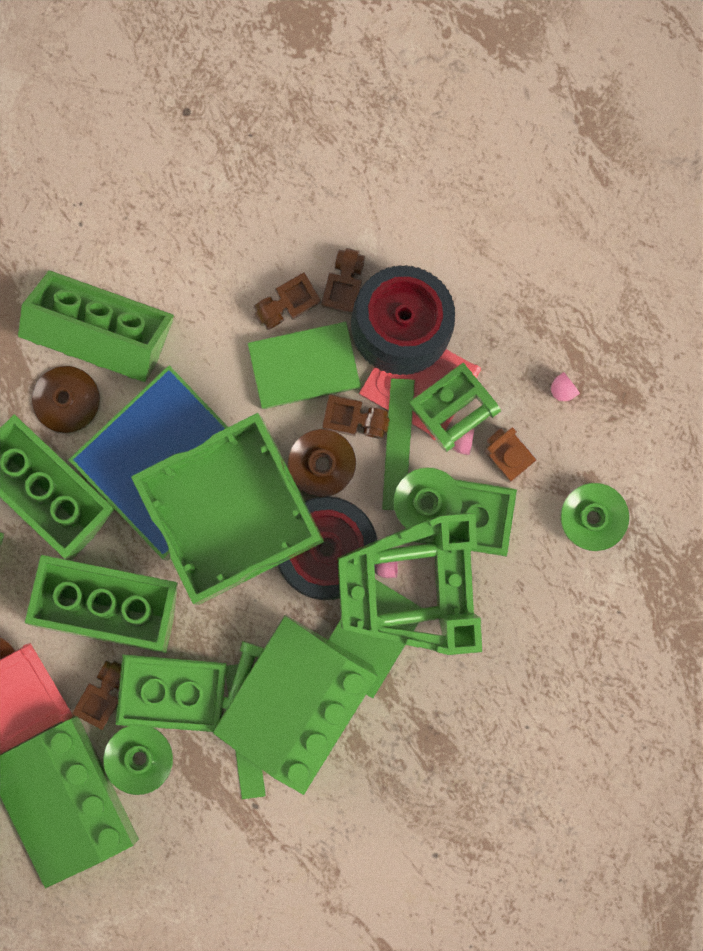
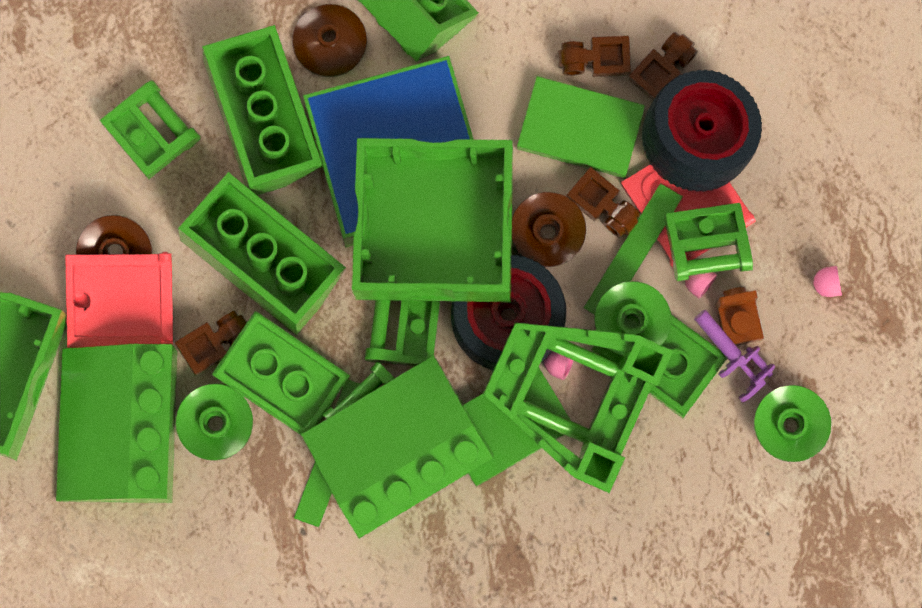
camera: 30 degrees right, 5 degrees down
none -> bright green plate [364,300,440,366]
none -> medium lavender piece [694,310,775,402]

